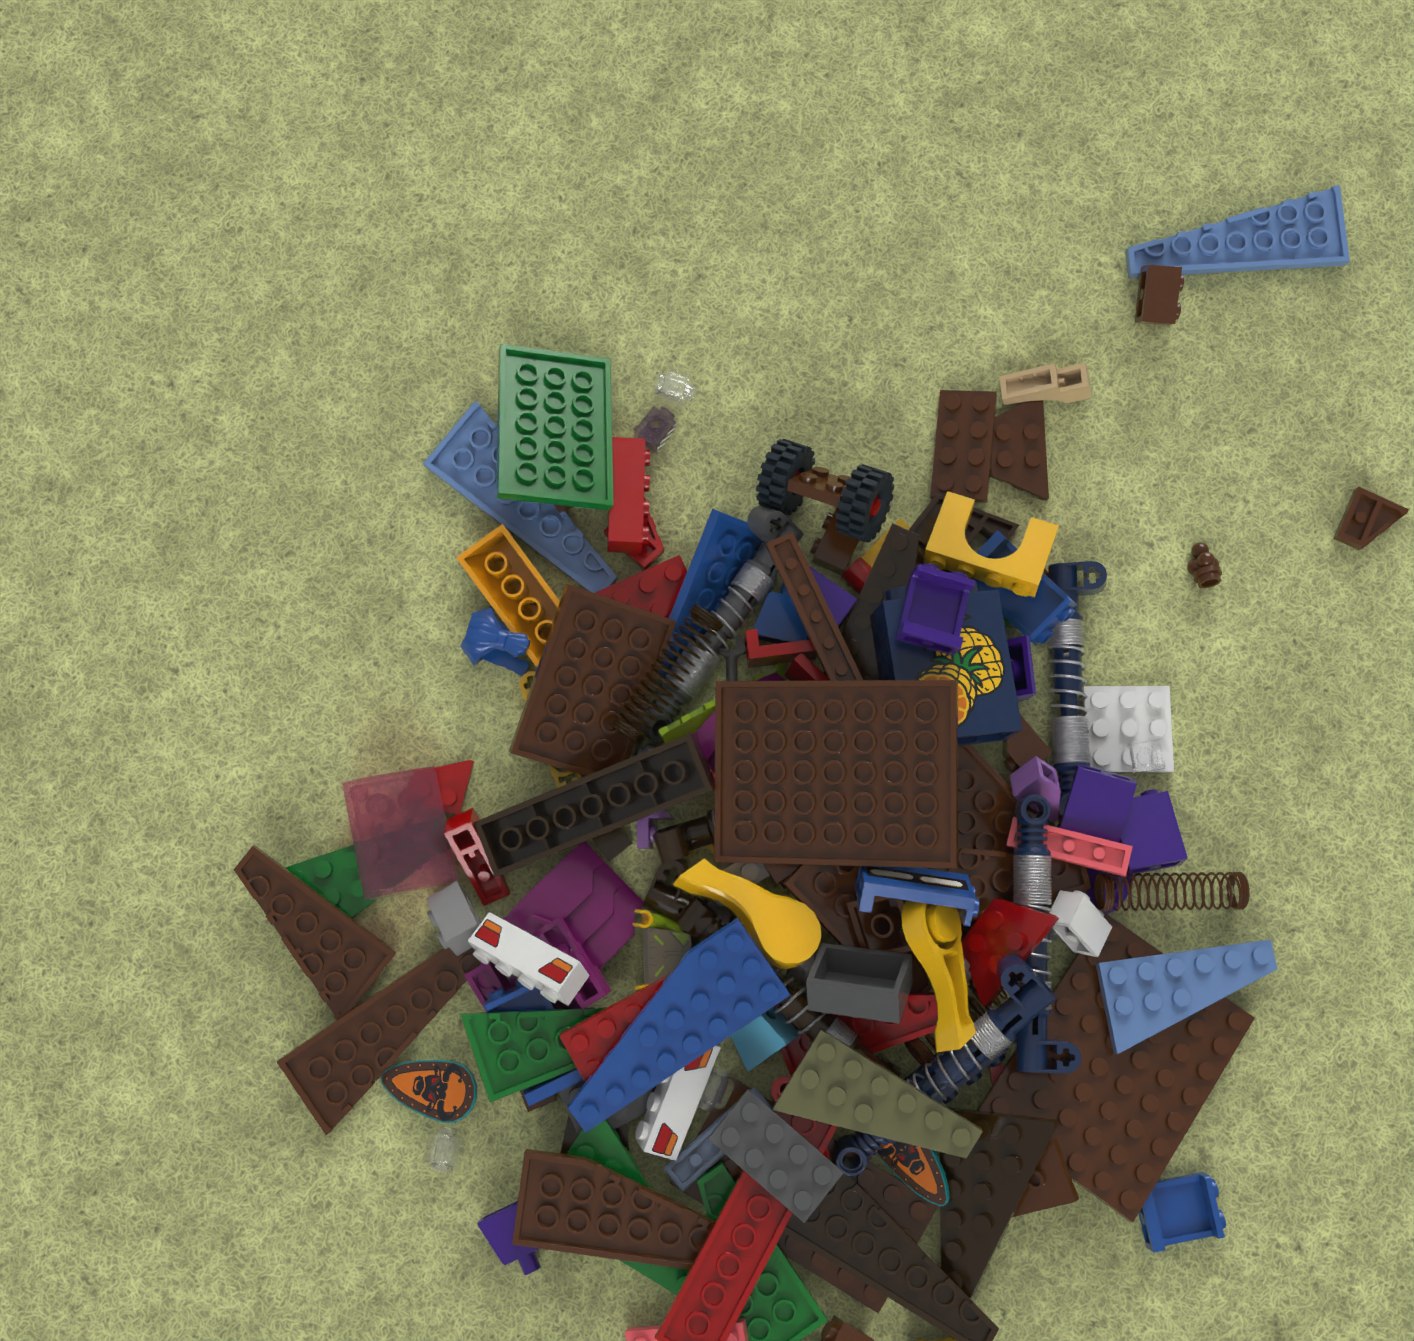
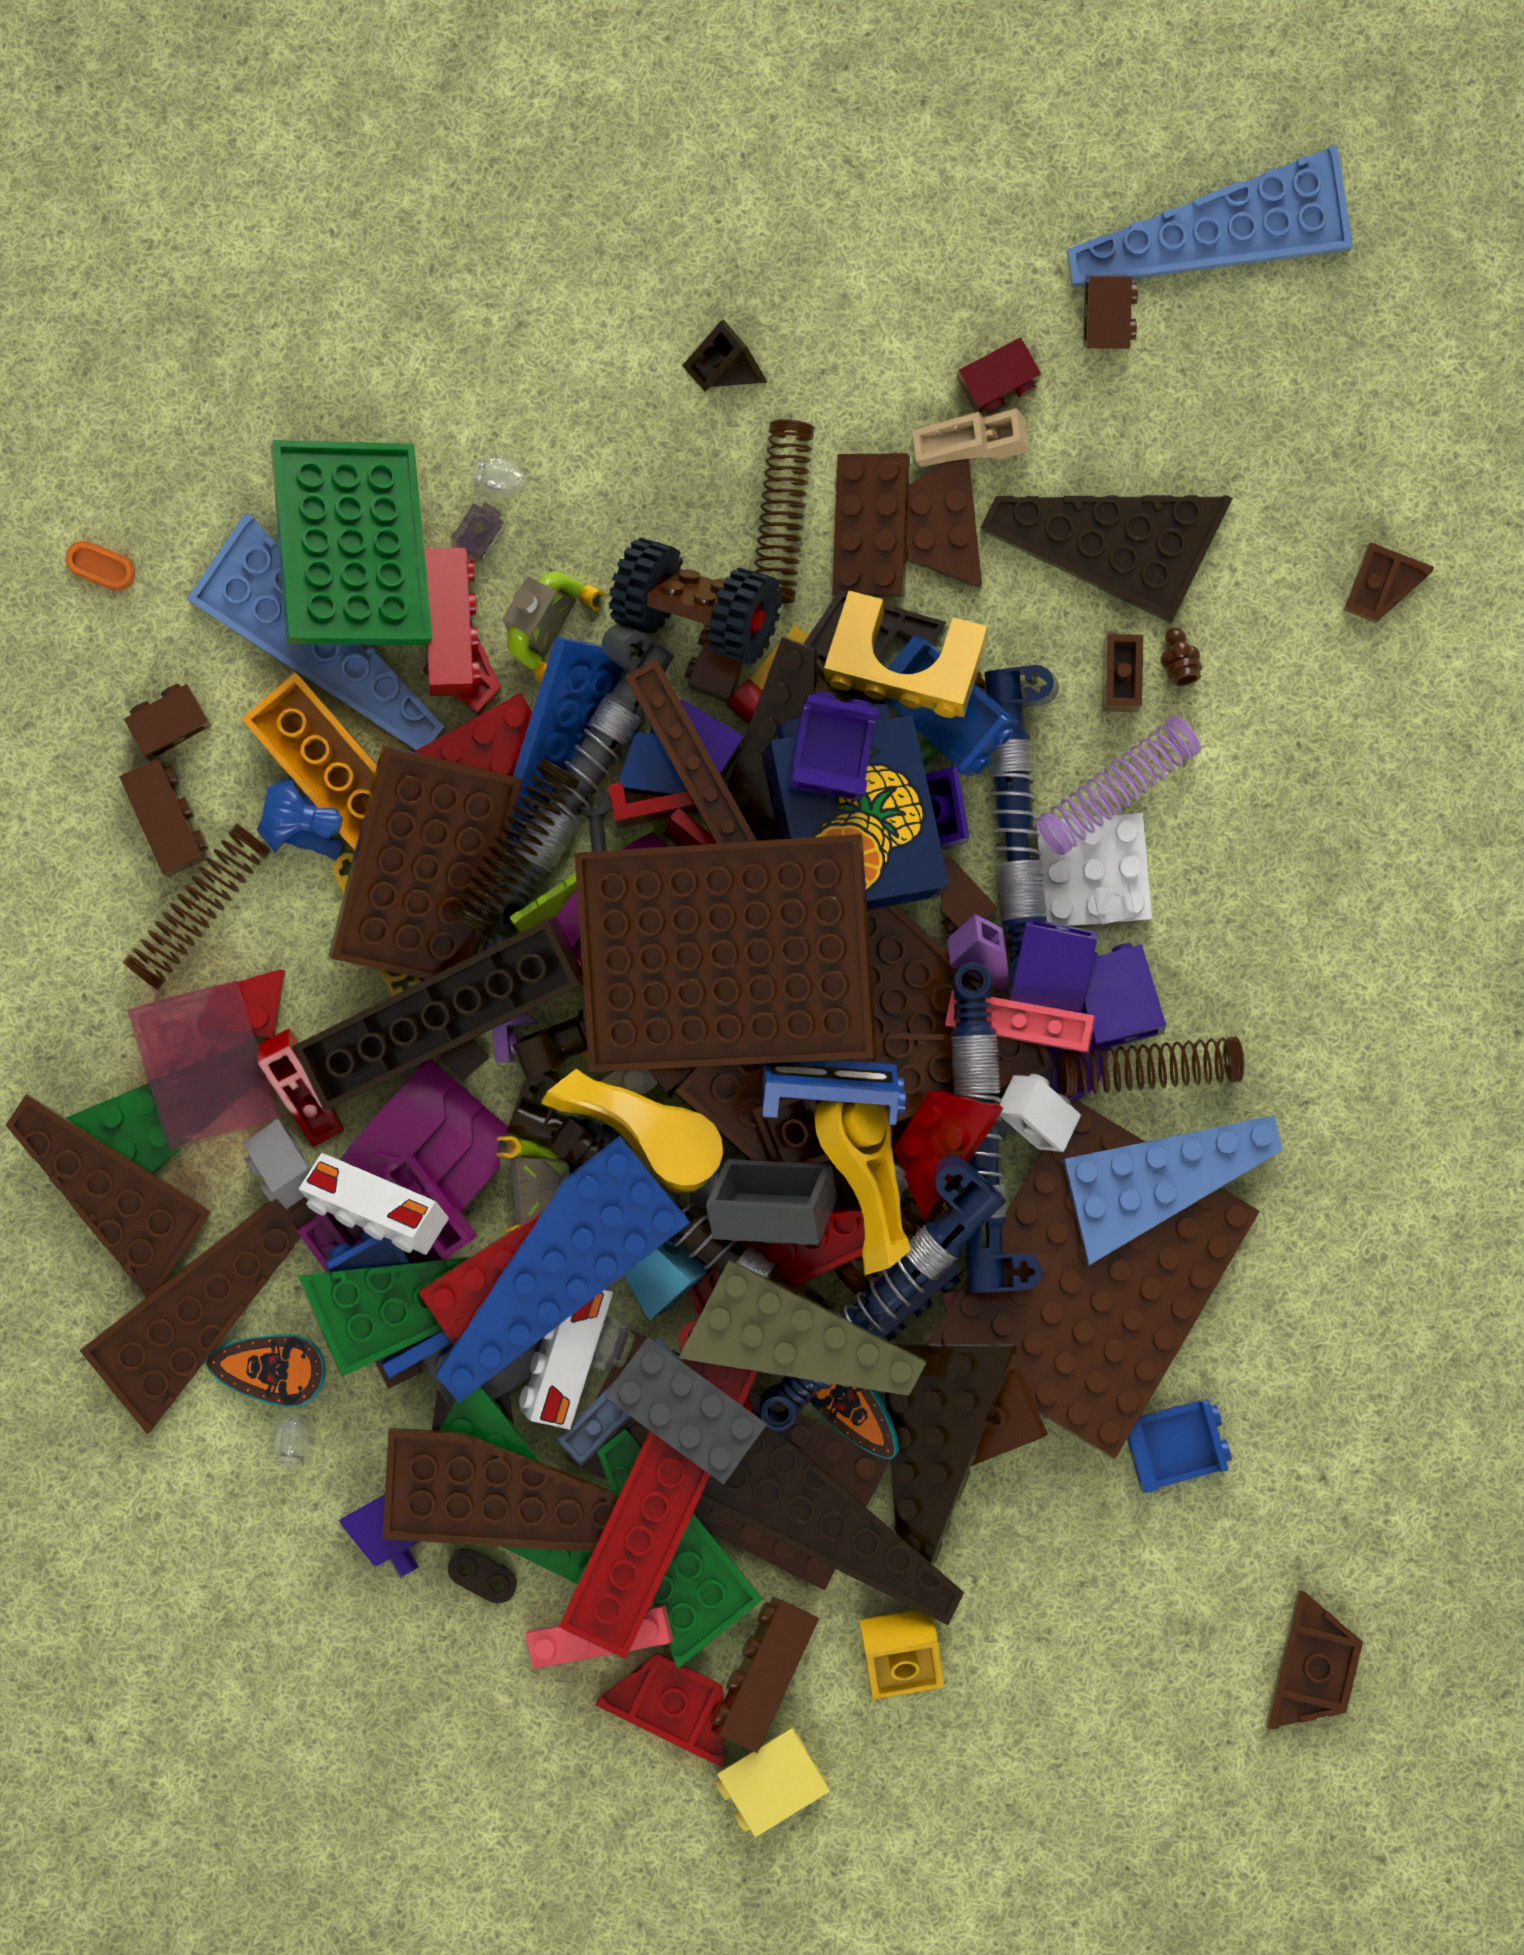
camera: 10 degrees left, 5 degrees up
none -> orange tile [65,541,135,591]
none -> reddish brown brick [119,759,209,877]
none -> reddish brown piece [123,823,271,990]
none -> reddish brown brick [124,684,212,760]
none -> dark brown plate [448,1549,517,1604]
none -> torso [503,571,607,683]
none -> dark brown slope [682,320,768,392]
none -> reddish brown piece [754,419,815,604]
none -> dark red brick [956,337,1041,414]
none -> dark brown wing [980,495,1233,623]
none -> lavender piece [1036,716,1201,856]
none -> reddish brown brick [1102,634,1143,712]

